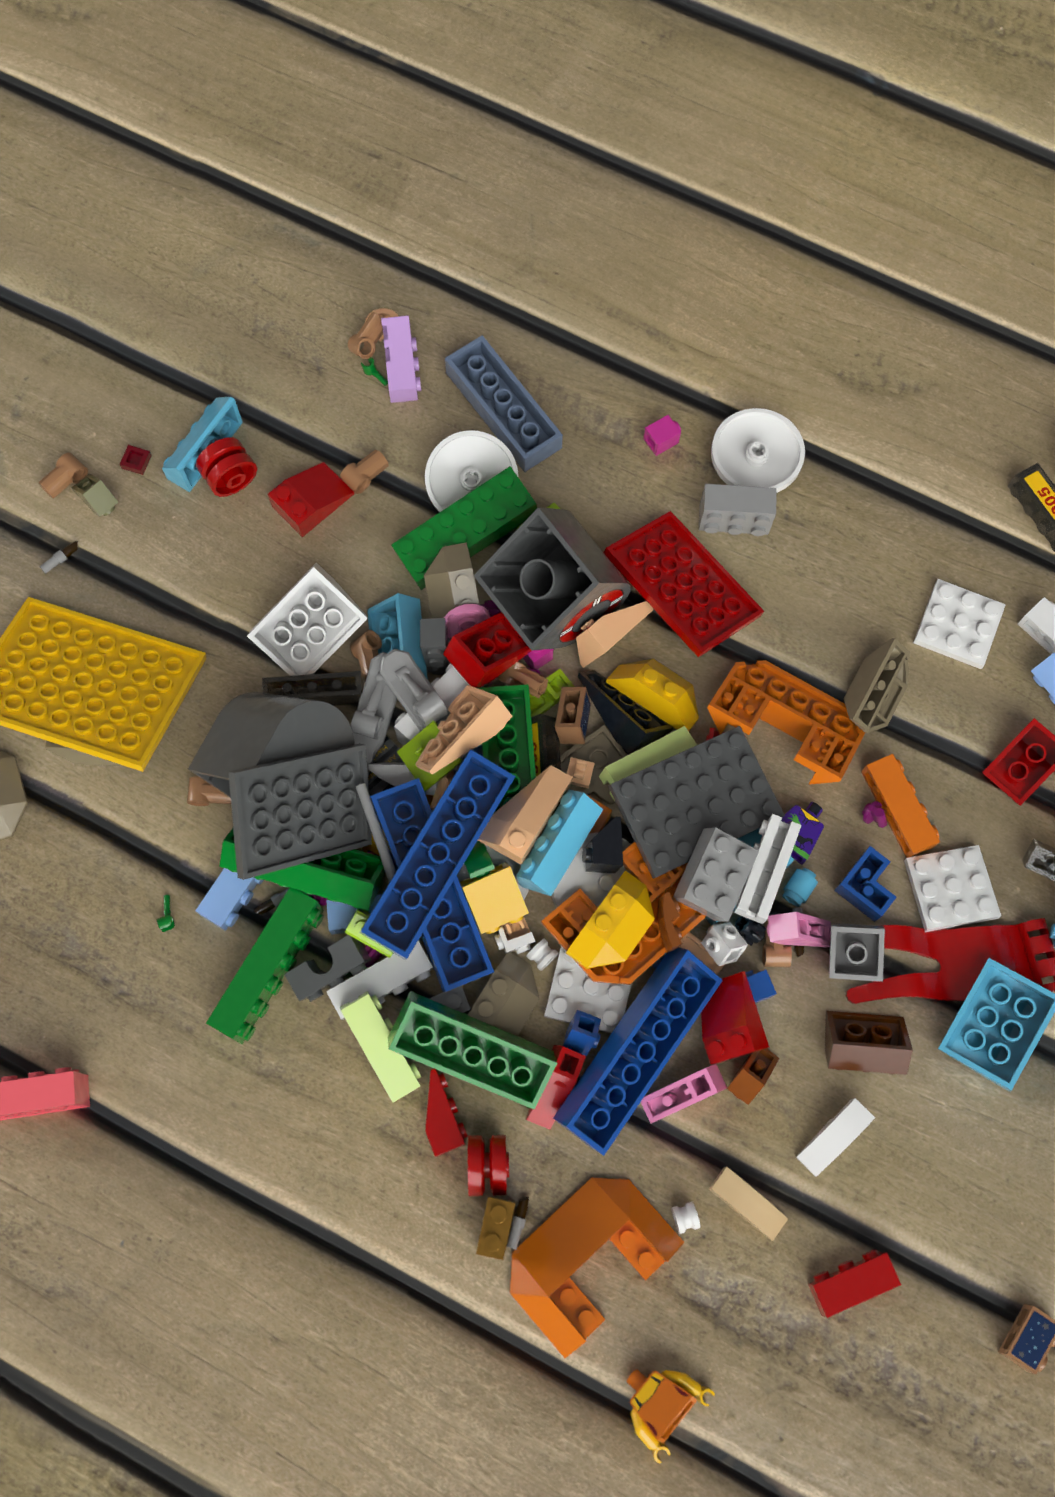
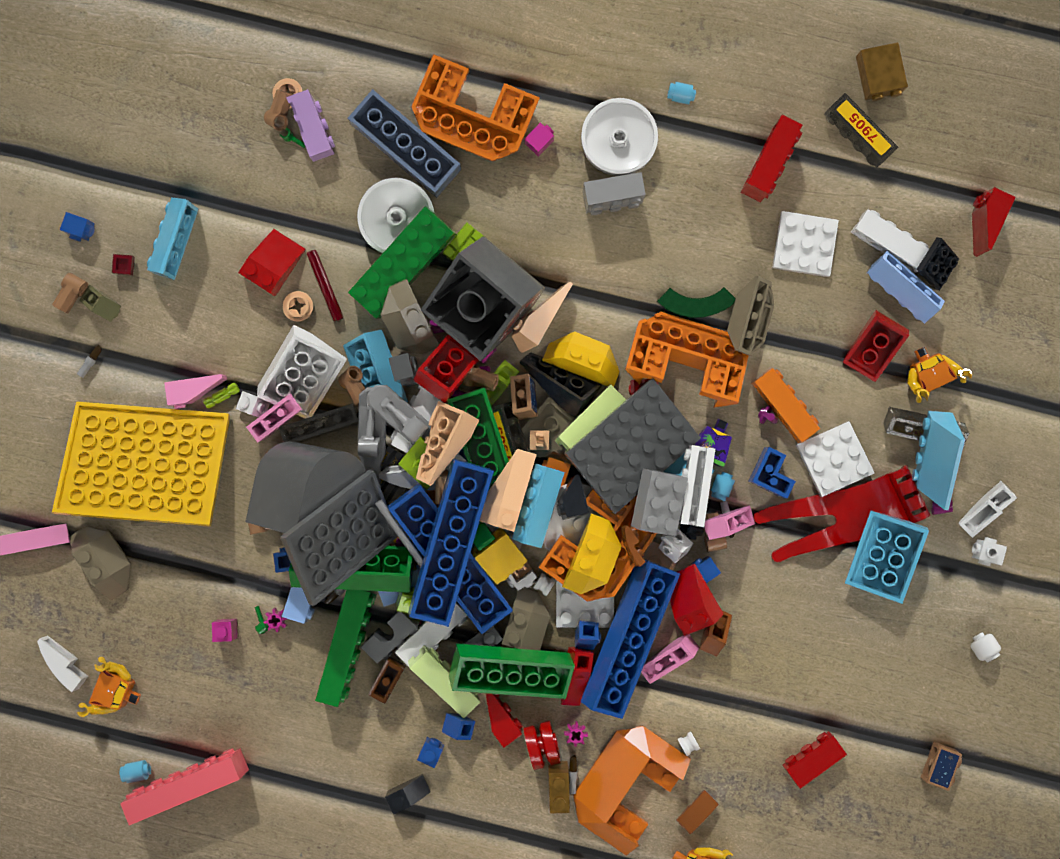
camera: 10 degrees left, 15 degrees up
red wheel [195,437,258,497] -> none
medium nougat piece [340,449,389,494] -> none
bright pink tile [444,604,490,638] -> none
red plate [604,511,765,658] -> none
tan slope [709,1167,788,1241] -> none
white slope [796,1098,875,1177] -> none
reddish brown slope [825,1011,913,1075] -> none
light grey brick [829,923,885,982] -> none
none -> blue brick [60,212,95,242]
none -> bright pink slope [164,374,227,409]
none -> lime axle [203,383,240,408]
none -> dark pink brick [212,619,238,642]
none -> white bracket [236,391,270,417]
none -> bright pink slope [246,394,302,443]
none -> dark pink gear [264,607,287,632]
none -> blue brick [273,547,291,573]
none -> light nougat gear [283,291,313,322]
none -> dark red axle [307,250,343,322]
none -> reddish brown brick [368,657,406,704]
none -> black slope [385,774,431,815]
none -> orange slope [411,54,540,162]
none -> blue brick [417,737,444,768]
none -> blue brick [442,713,475,740]
none -> dark pink gear [564,721,588,747]
none -> dark green tile [657,287,736,318]
none -> medium azure brick [667,82,696,105]
none -> dark orange slope [676,790,719,834]
none -> red brick [740,114,803,203]

